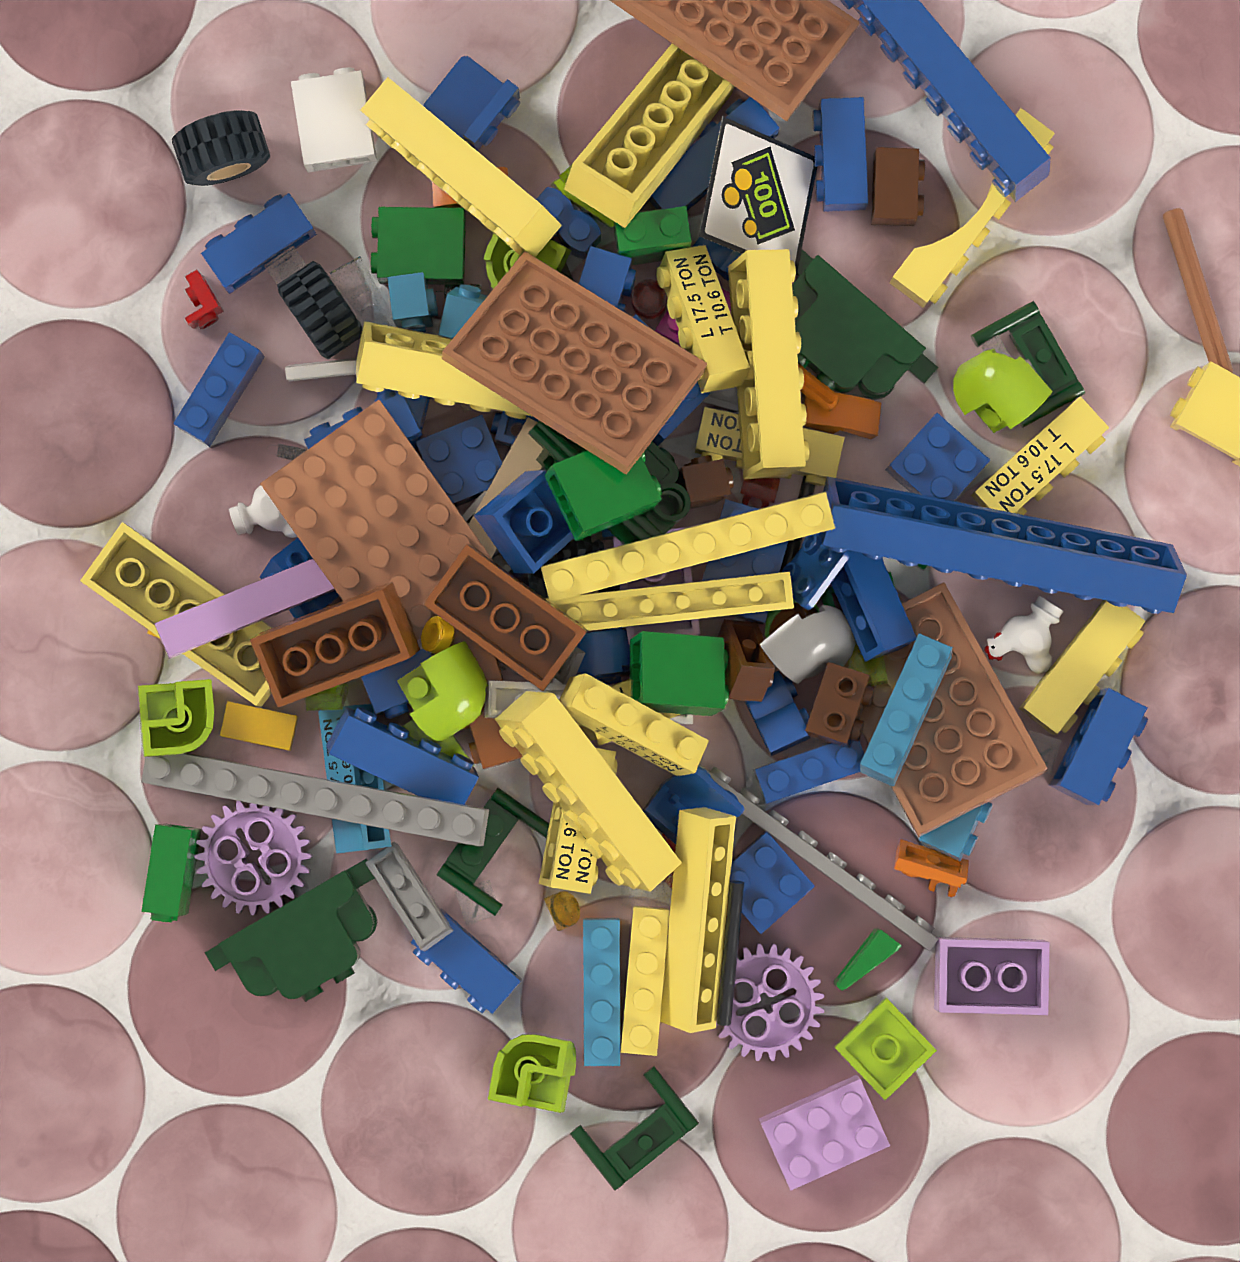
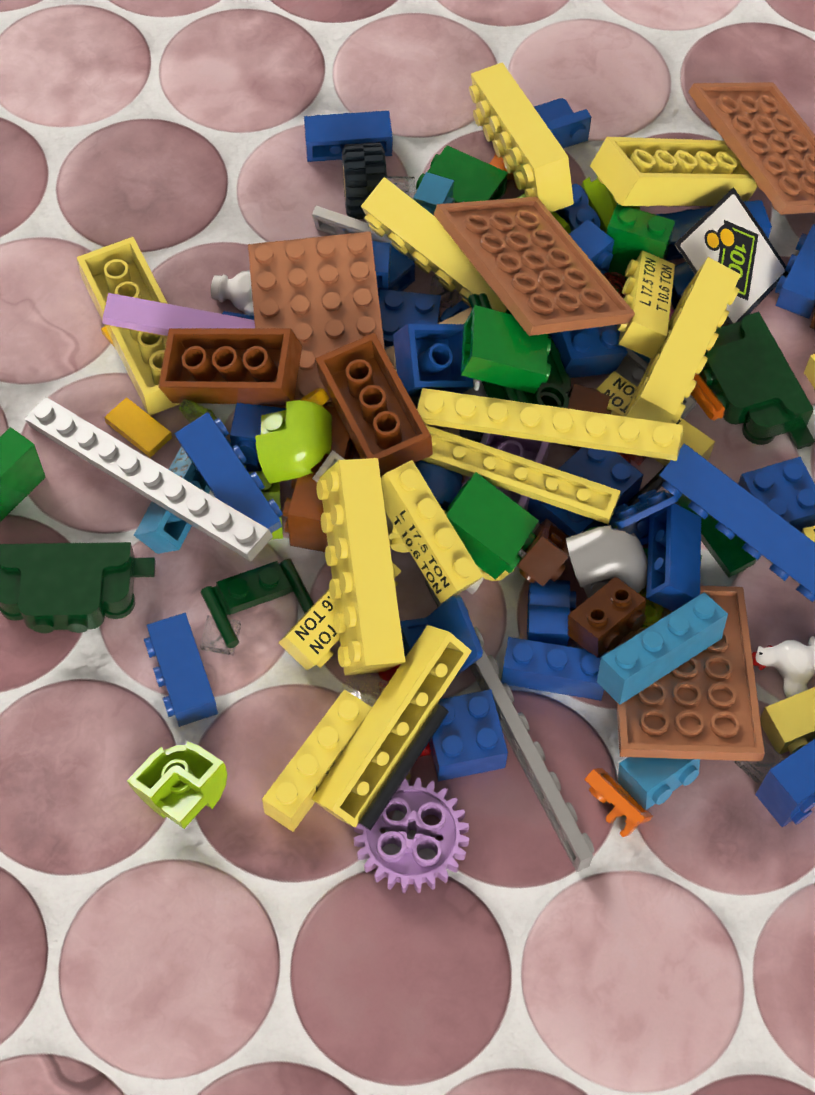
camera: 30 degrees right, 25 degrees down
lime brick [138,679,214,757] -> none
black wheel [172,110,271,186] -> none
blue brick [173,332,265,447] -> none
red bracket [185,269,224,329] -> none
lavender gear [194,801,313,915] -> none
white brick [291,67,377,173] -> none
light grey tile [365,842,454,952] -> none
clear yellow plate [544,891,580,931] -> none
dark green plate [570,1066,699,1191] -> none
dark azure brick [583,918,620,1066] -> none
lavender brick [759,1075,890,1191] -> none
orange slope [804,393,882,440] -> none
green slope [833,927,902,991] -> none
lime plate [834,997,937,1100] -> none
lavender brick [934,937,1050,1015] -> none

